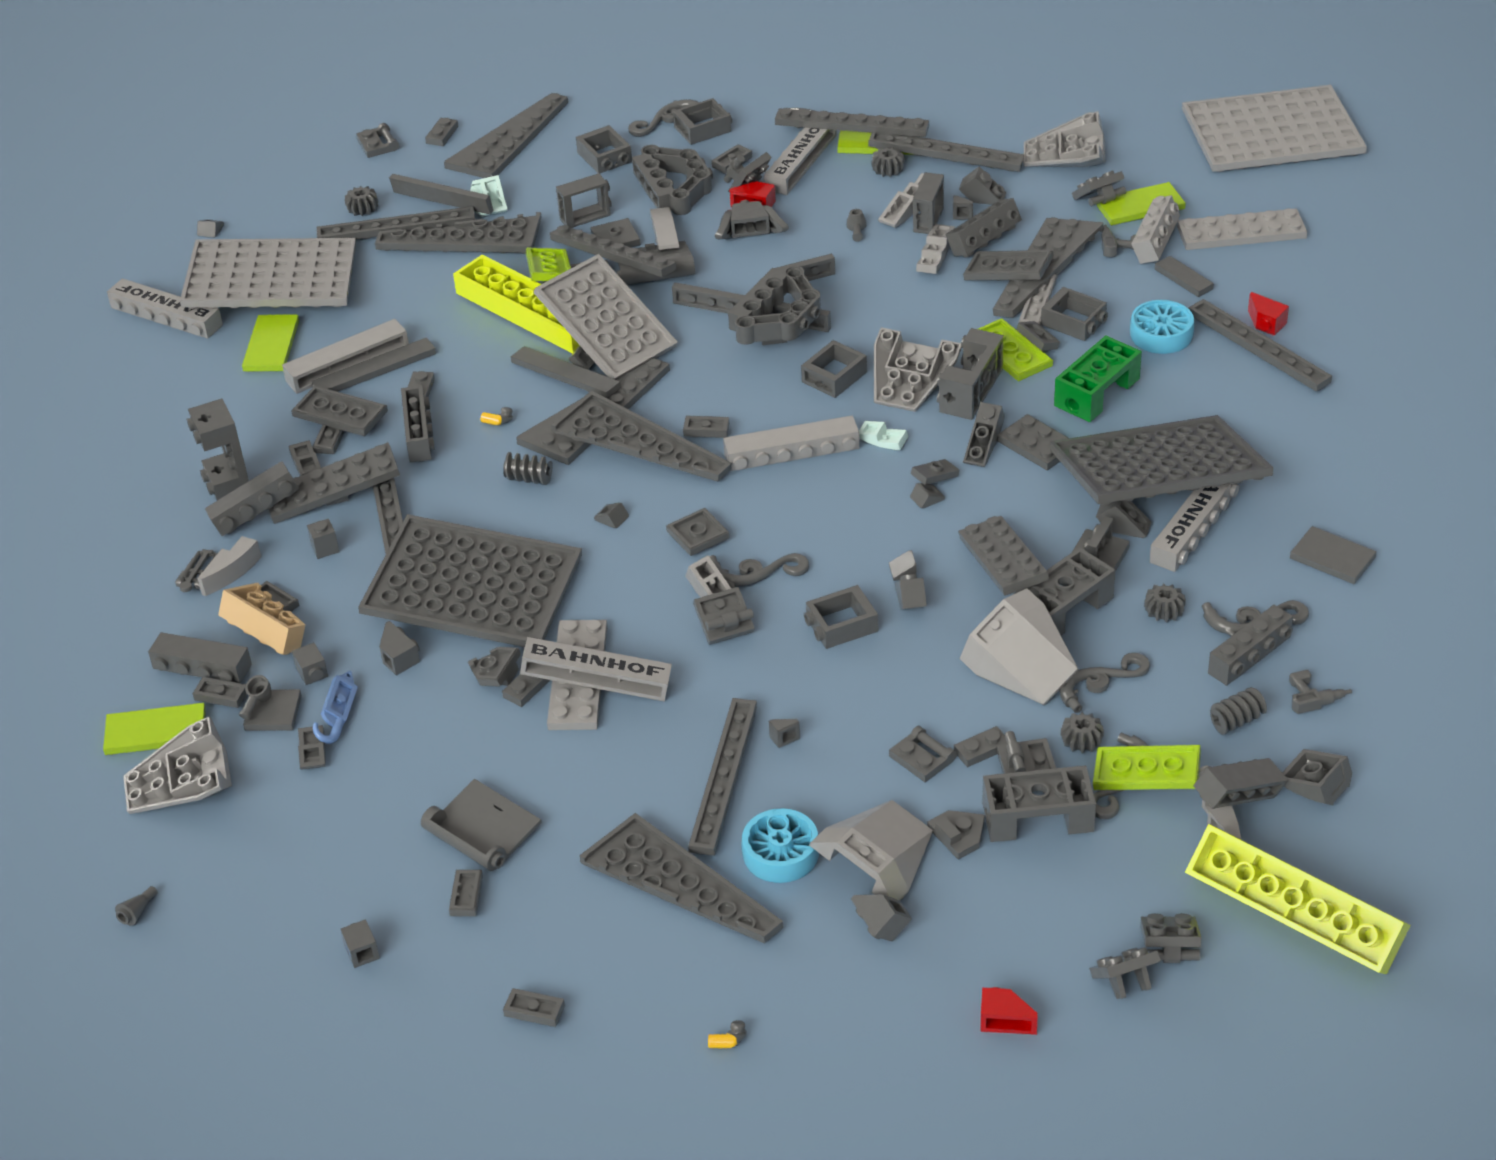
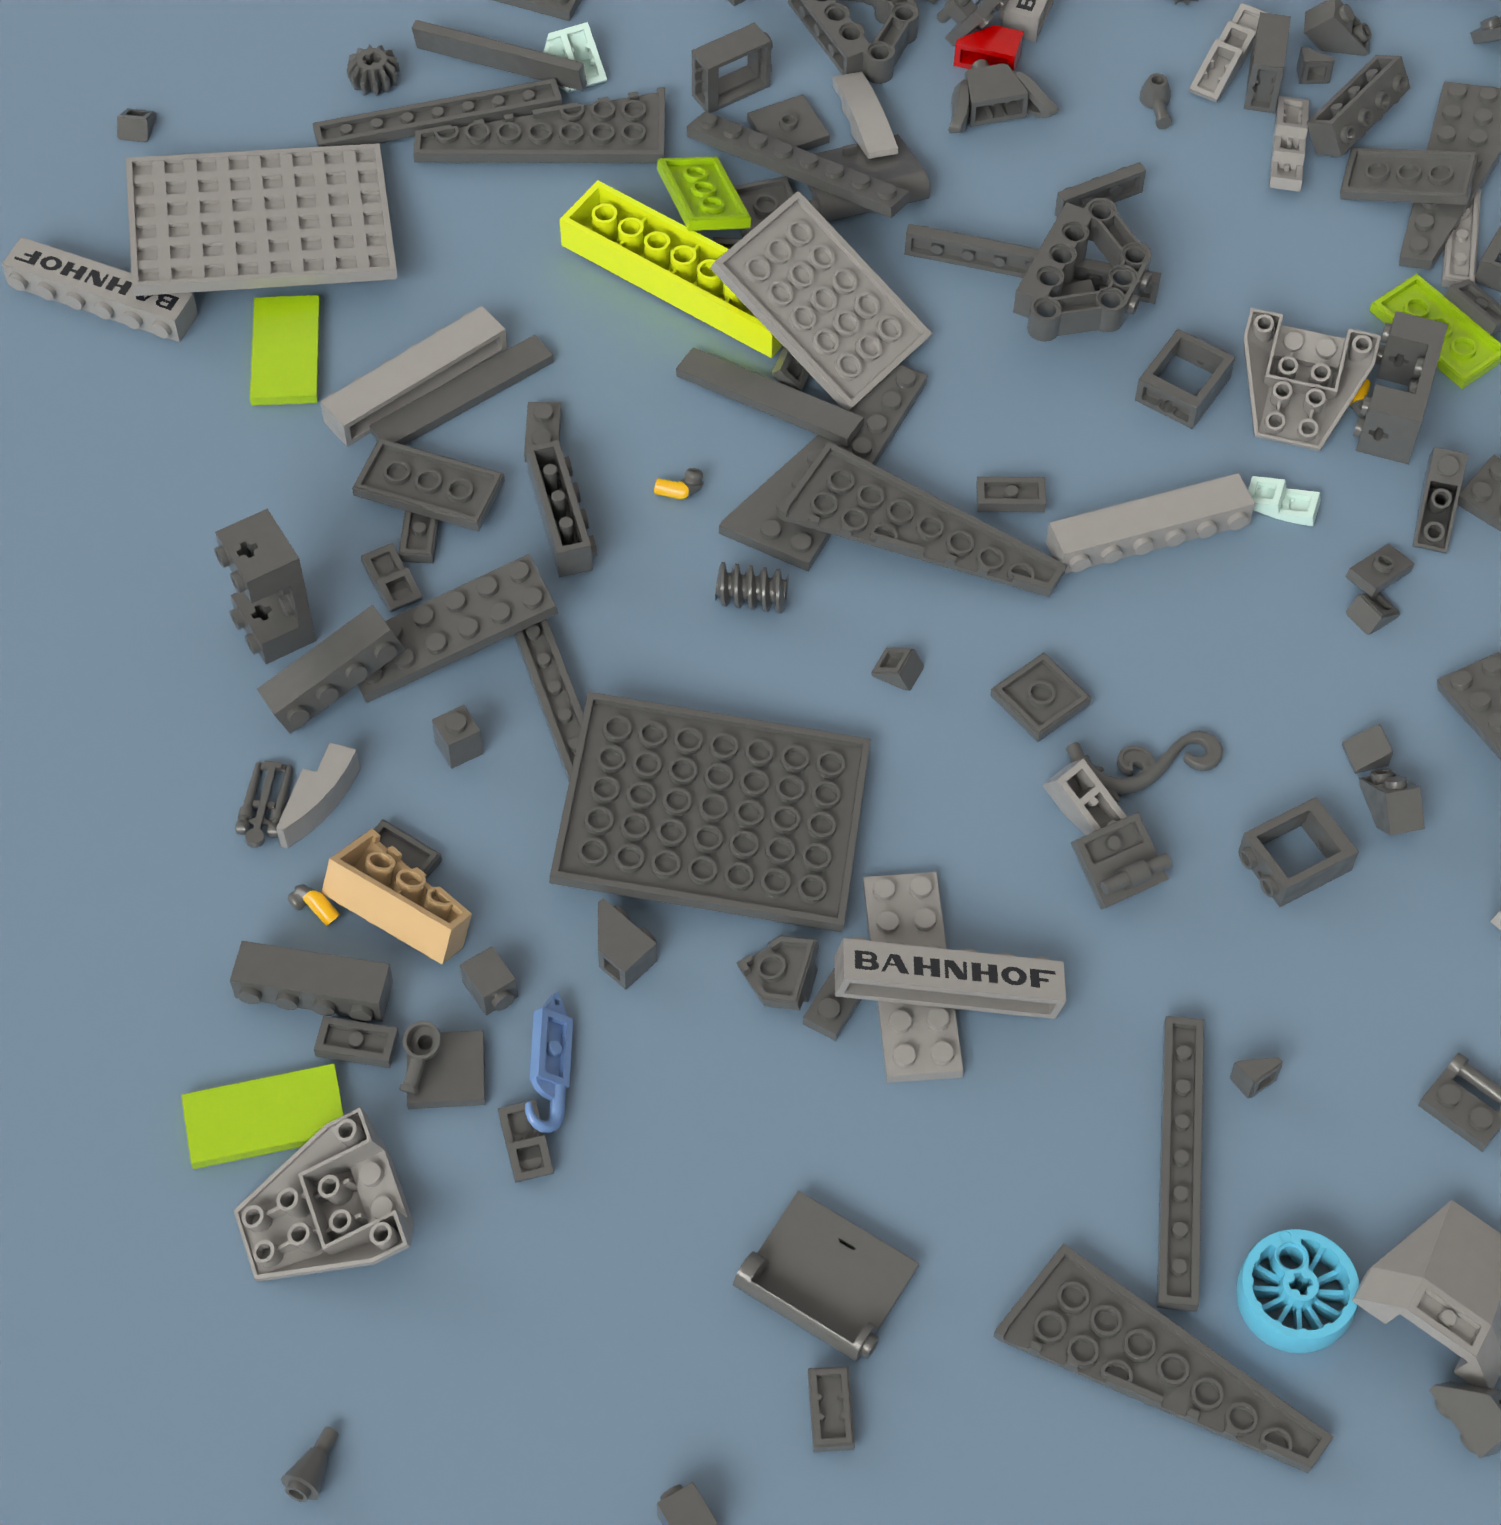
camera: 10 degrees left, 15 degrees up
none -> yellow arm [288,884,340,926]

